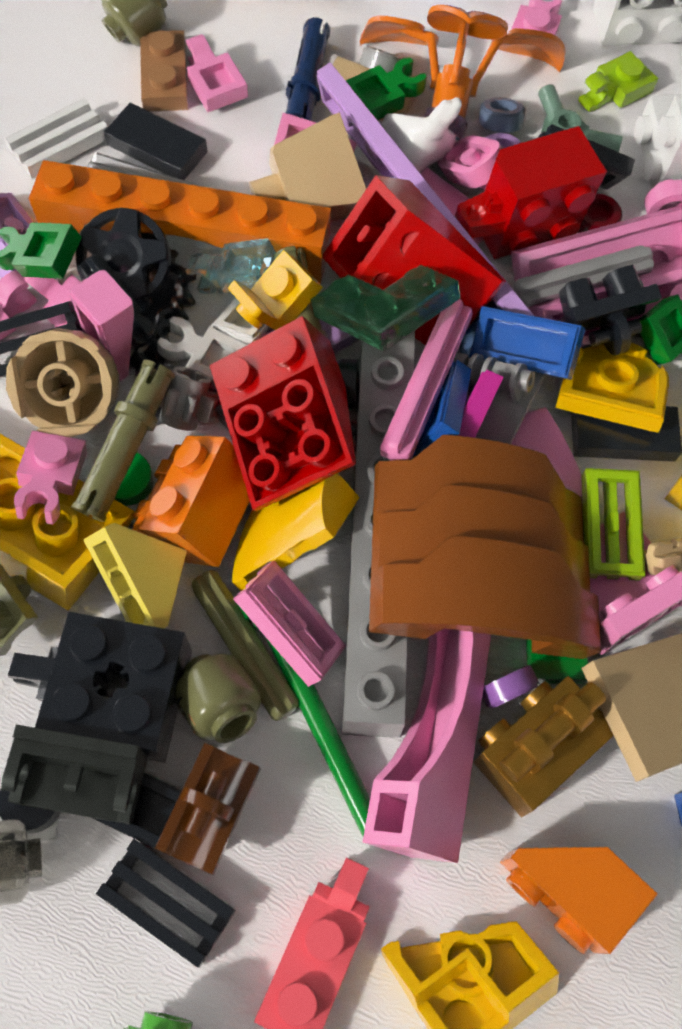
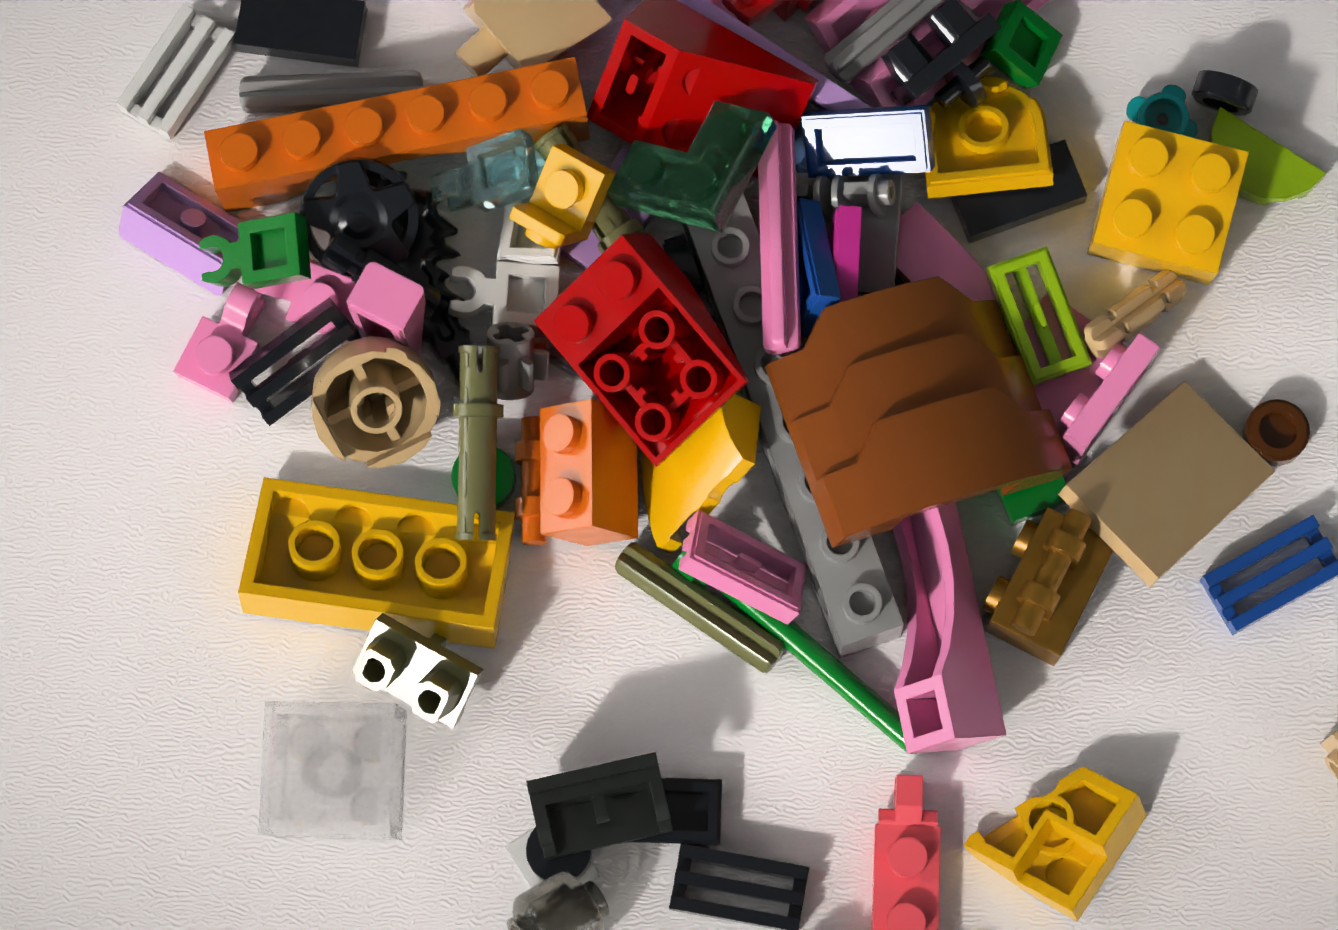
camera: 15 degrees left, 10 degrees up
black hinge [7,611,192,763] -> none
bright pink plate [14,431,87,525] -> none
light yellow slope [83,523,187,628] -> none
reddish brown hips [155,742,261,875] -> none
olive head [175,653,261,743] -> none
medium lavender tile [482,664,539,709] -> none
orange slope [500,847,657,954] -> none

